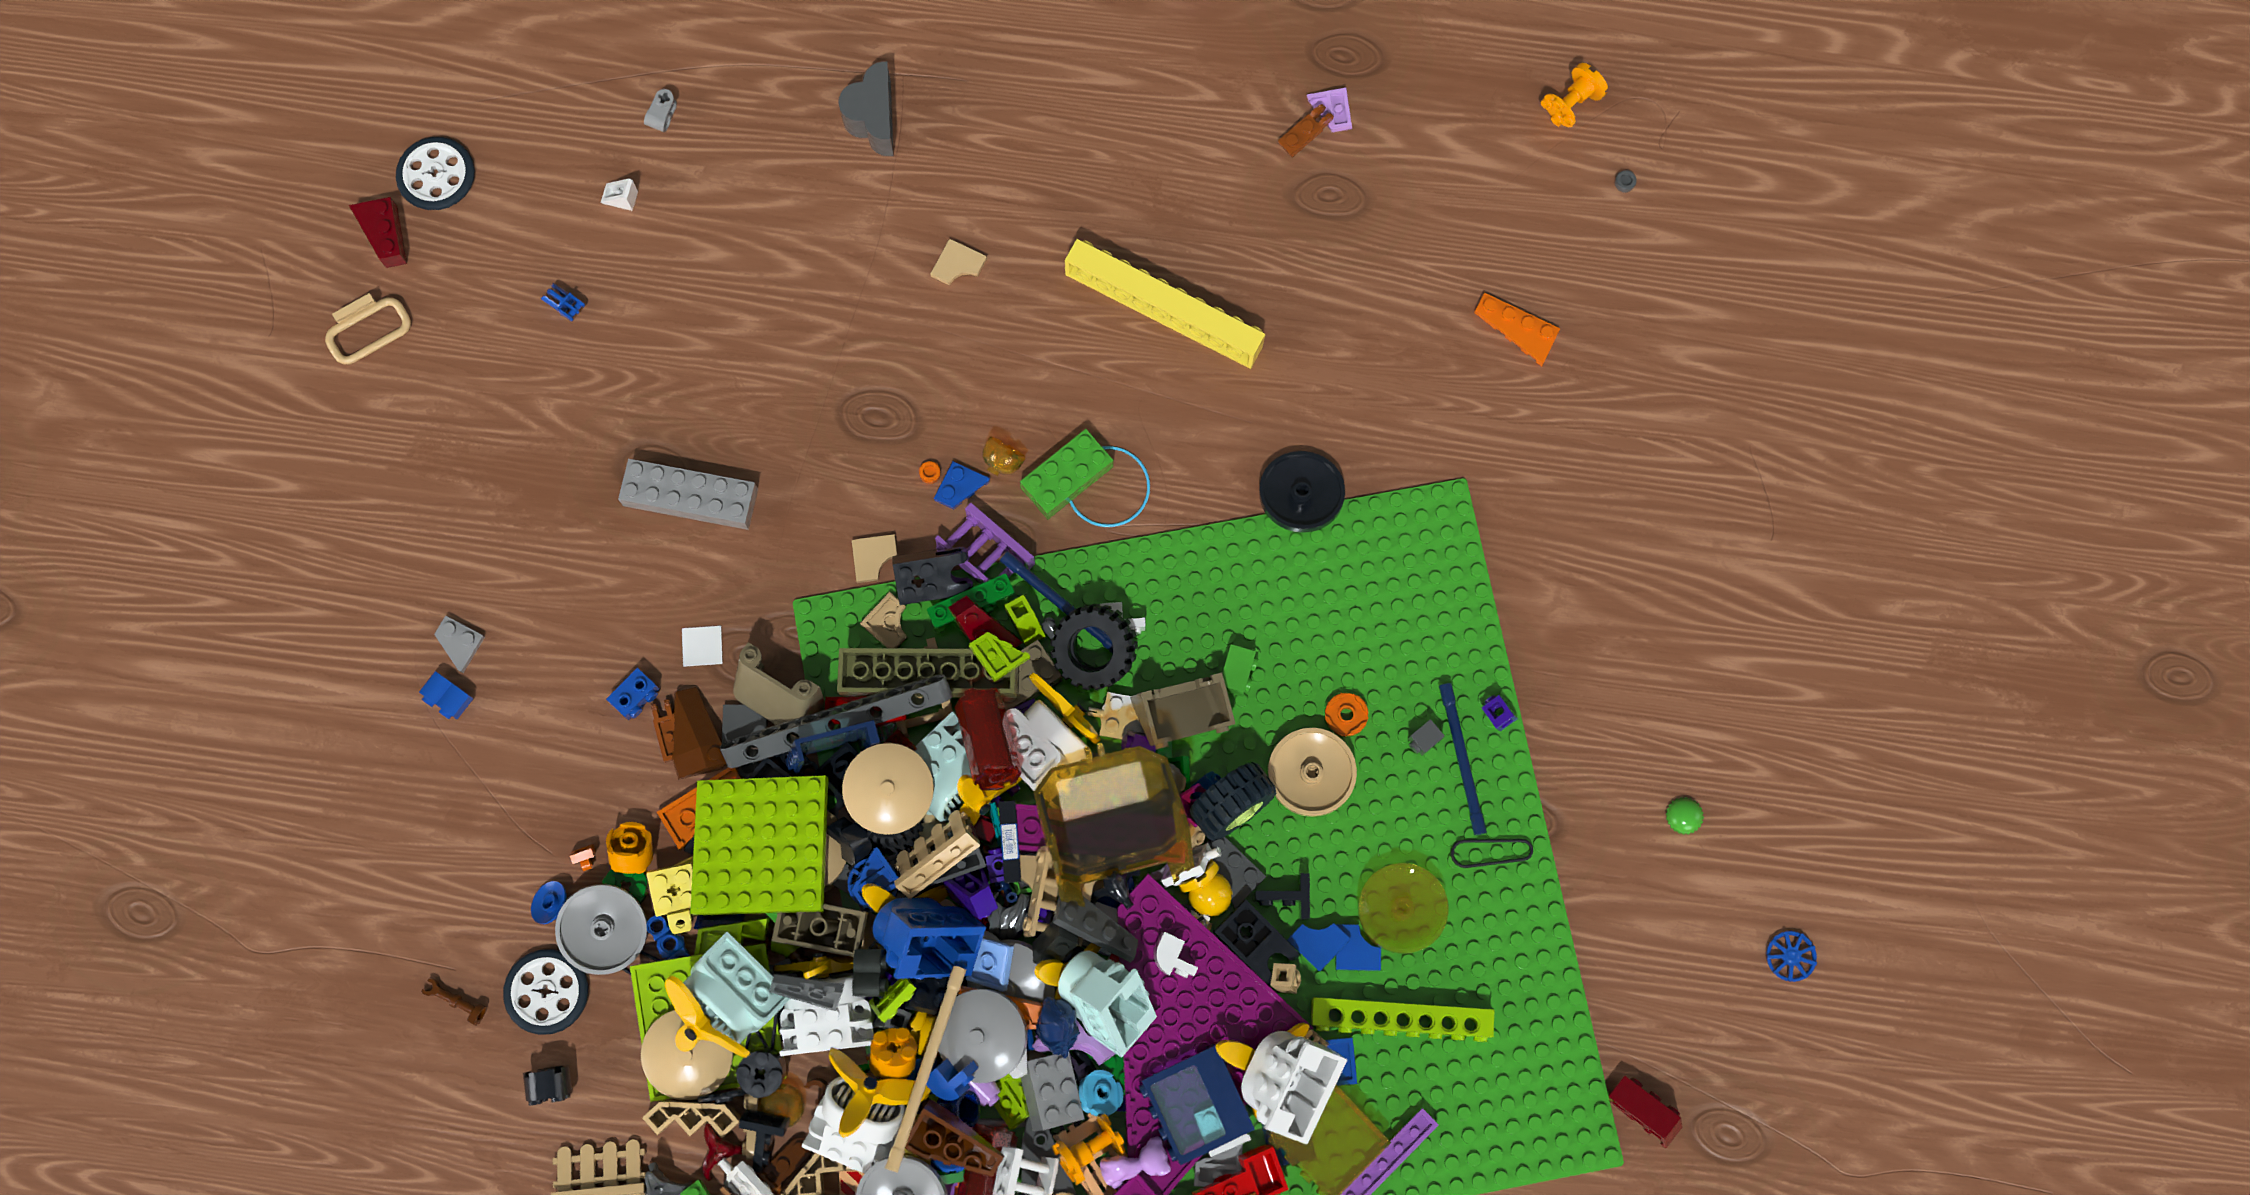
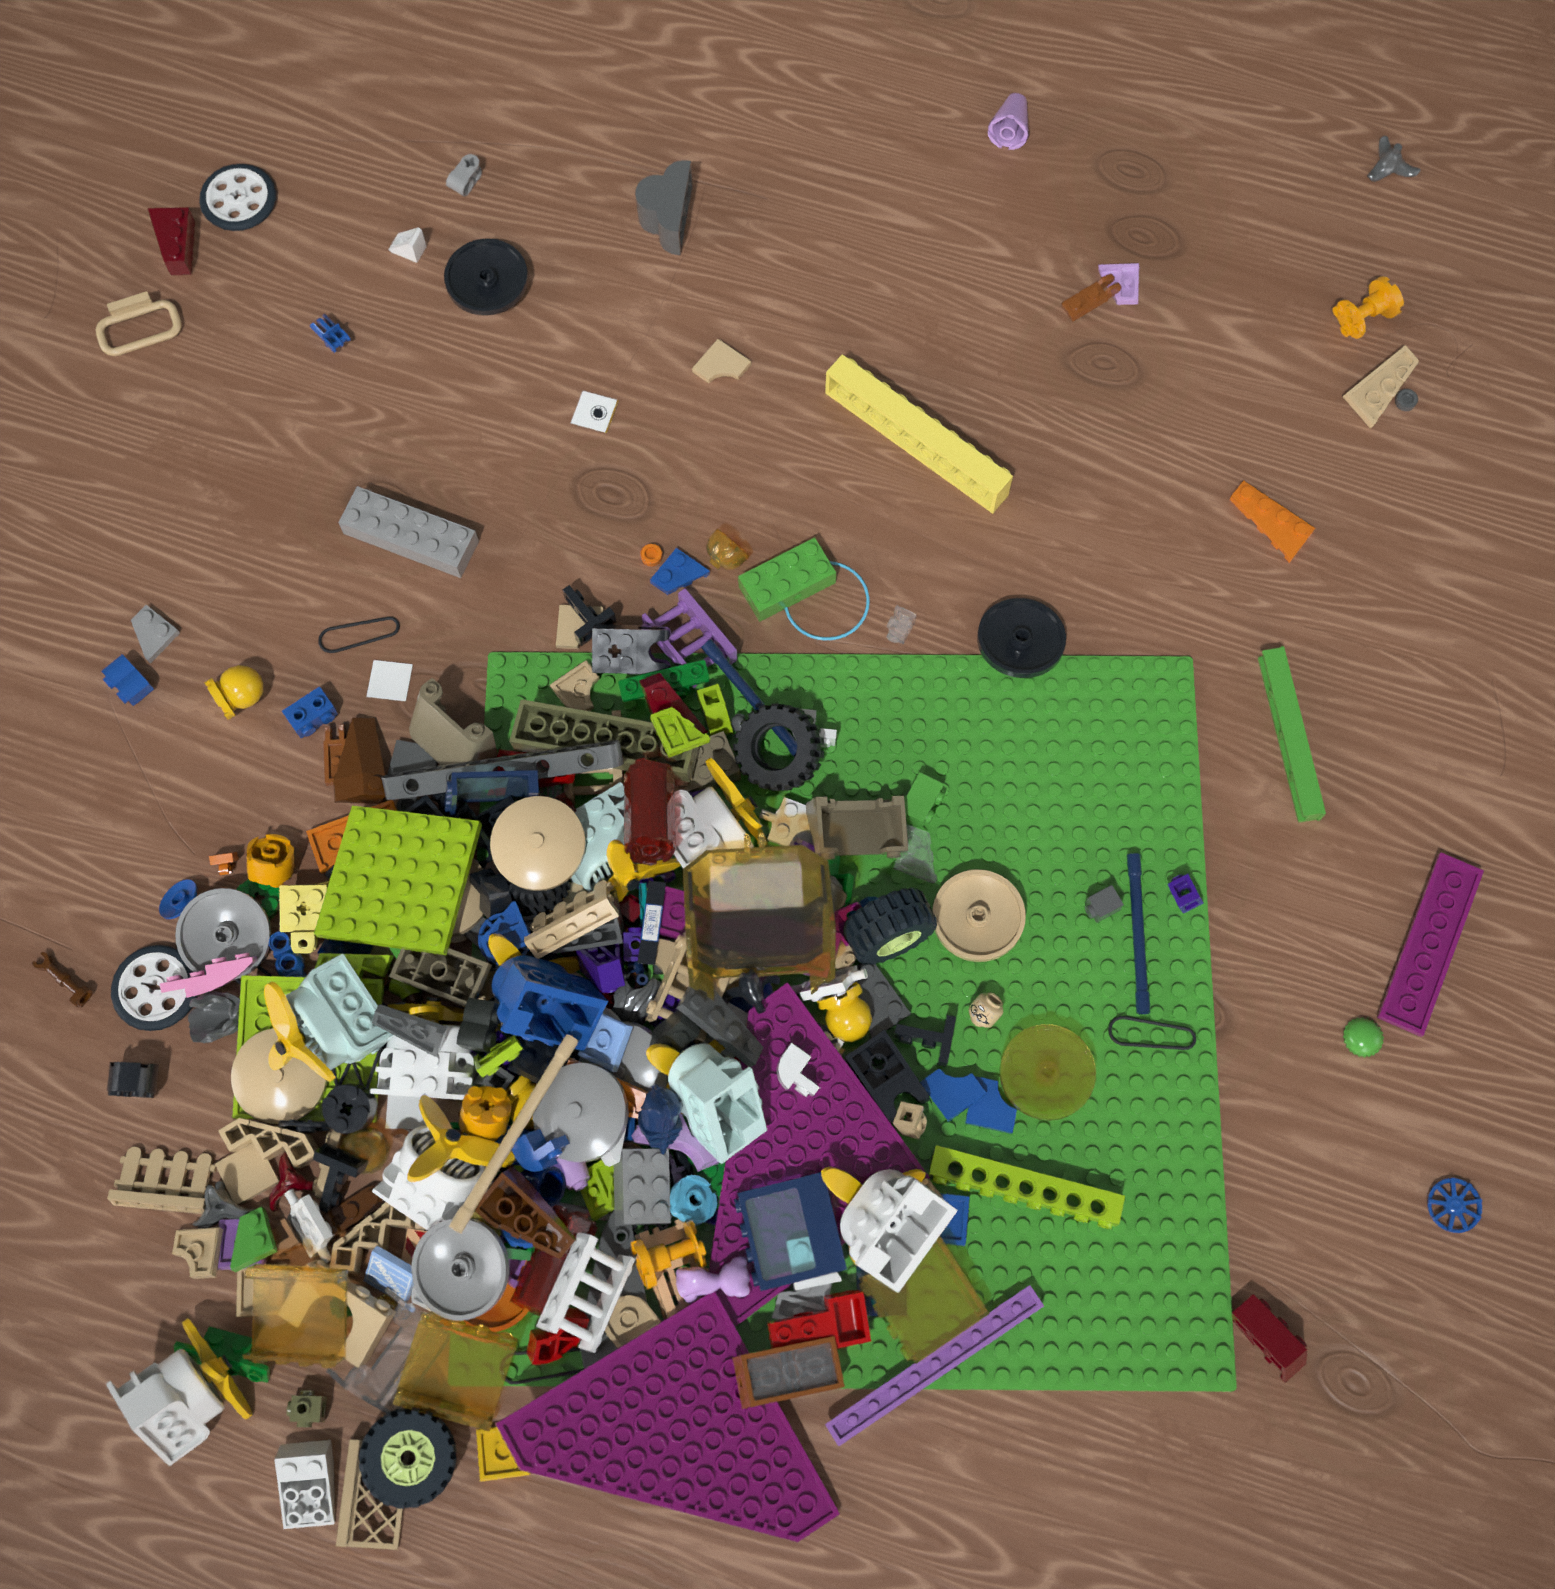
camera: 15 degrees right, 5 degrees down
orange tile [1325,693,1368,737] -> none
none -> bright pink slope [160,953,257,998]
none -> dark grey hair [188,991,240,1043]
none -> yellow tile [204,665,263,720]
none -> tan tile [215,1143,280,1206]
none -> black piece [318,617,400,653]
none -> white sticker [385,1095,427,1129]
none -> black dish [444,239,528,316]
none -> black bracket [562,585,617,647]
none -> white sticker [571,391,619,433]
none -> clear brick [886,605,916,644]
none -> clear wing [893,825,937,884]
none -> tan head [968,993,1004,1028]
none -> bright green tile [1258,646,1326,823]
none -> tan wing [1343,345,1419,429]
none -> magenta plate [1377,852,1484,1037]

